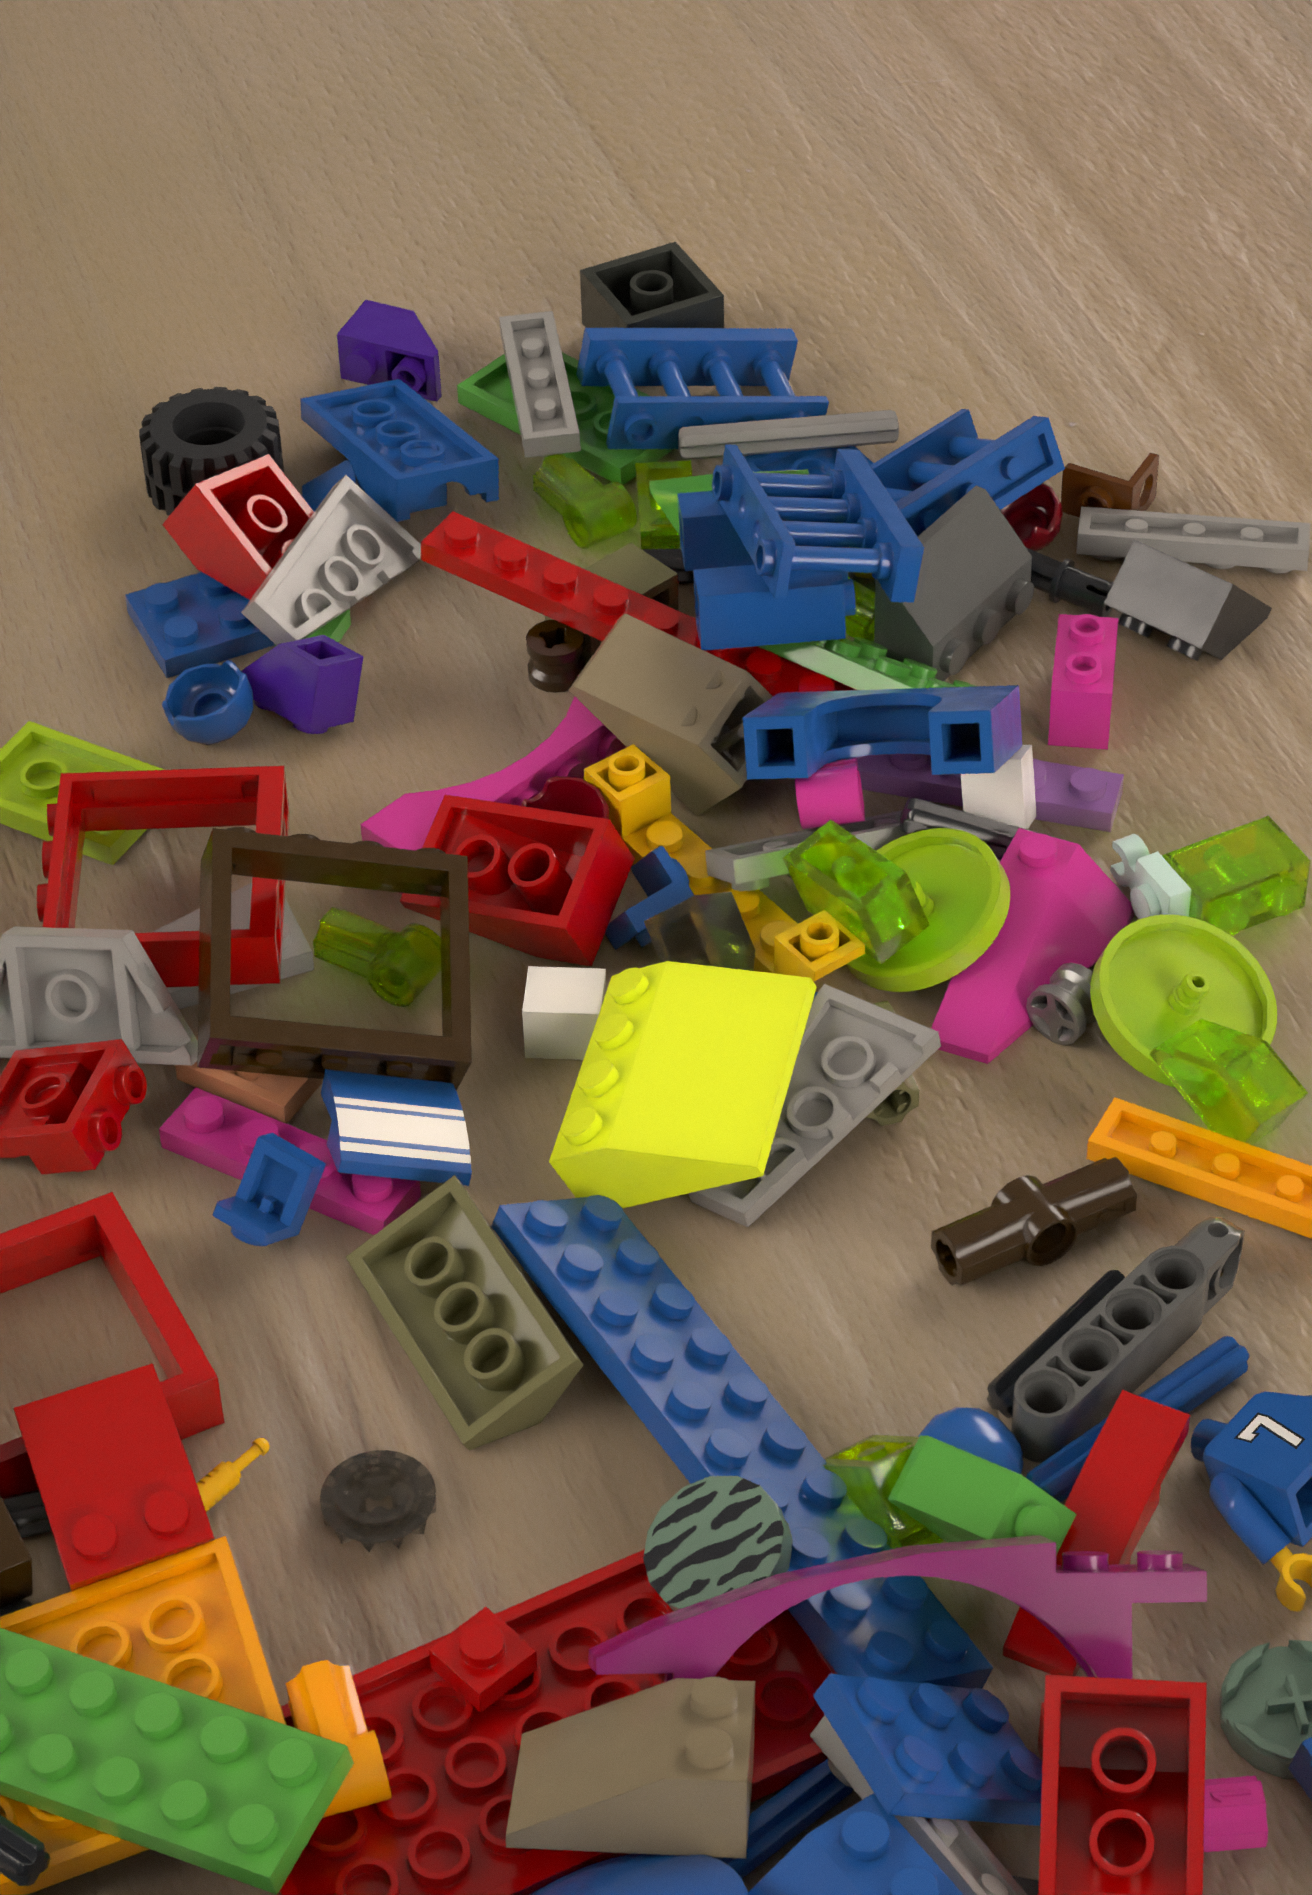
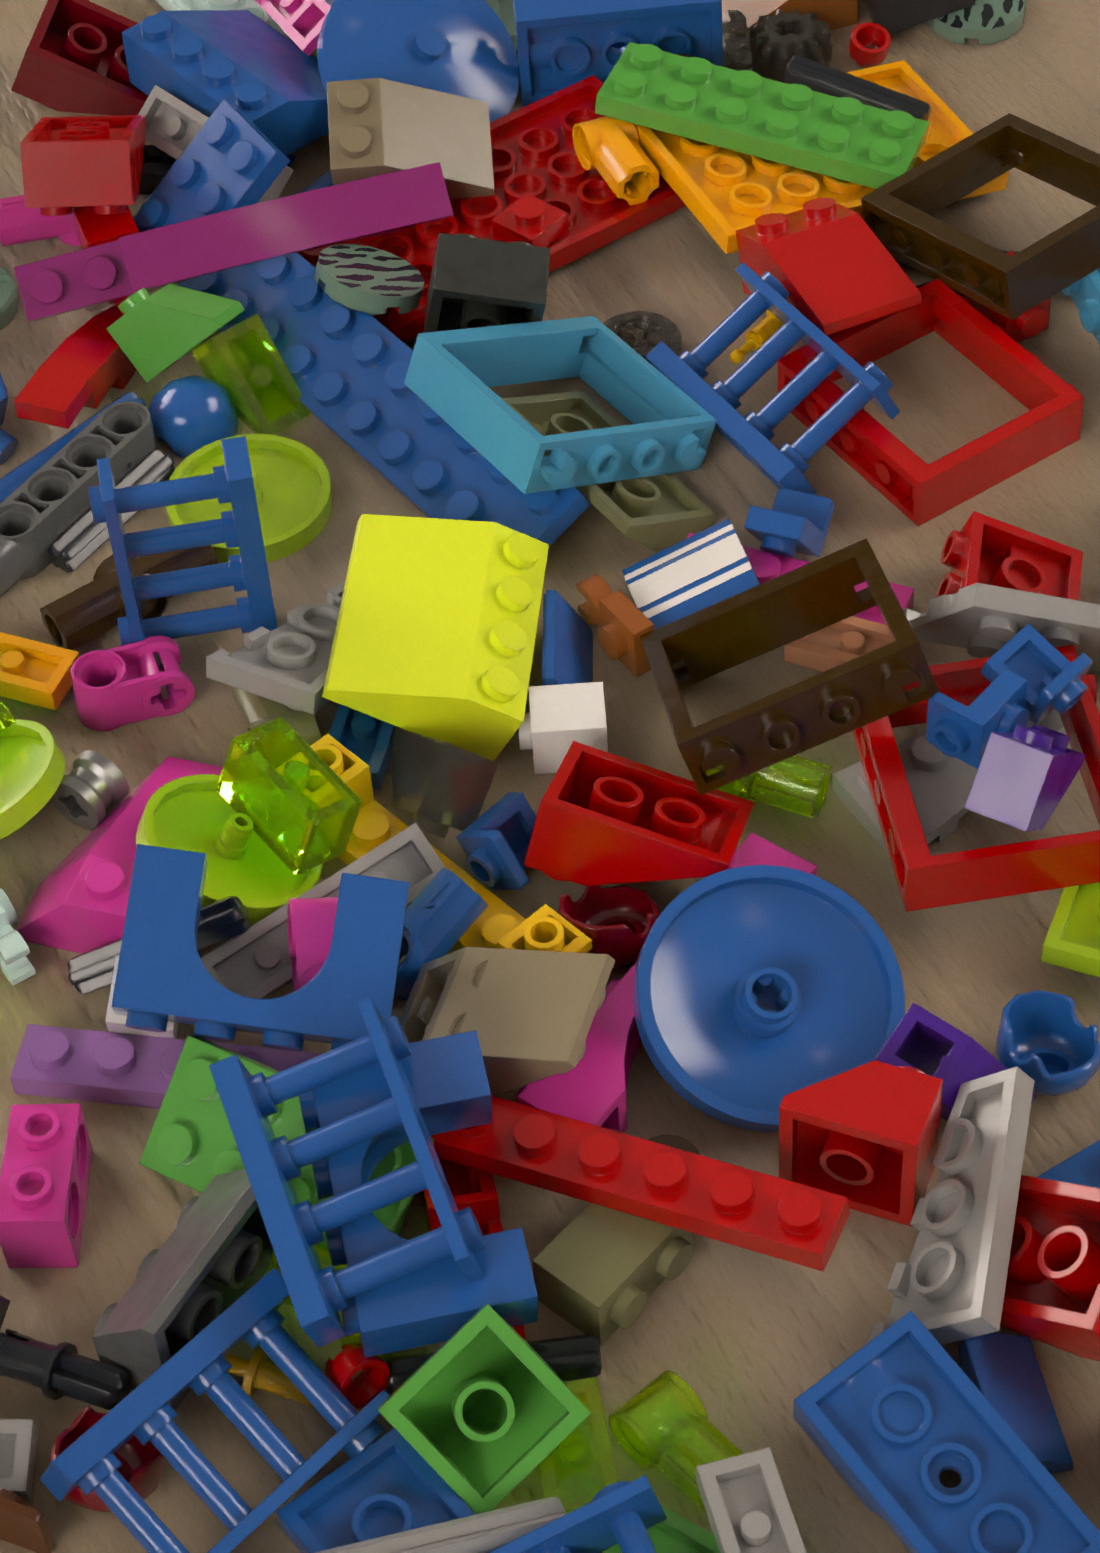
camera: 175 degrees right, 5 degrees up
none -> dark pink piece [71,636,195,731]
none -> blue fence [88,436,278,646]
none -> lime piece [166,434,333,563]
none -> blue piece [394,868,488,1001]
none -> dark azure window [404,316,717,494]
none -> pearl dark grey brick [423,233,551,333]
none -> blue slope [542,590,593,686]
none -> dark orange plate [576,574,654,677]
none -> blue dish [633,865,905,1133]
none -> blue fence [645,262,900,495]
none -> red slope [779,1060,943,1227]
none -> blue bracket [926,668,1029,769]
none -> slope [965,724,1085,832]
none -> blue bracket [980,623,1093,725]

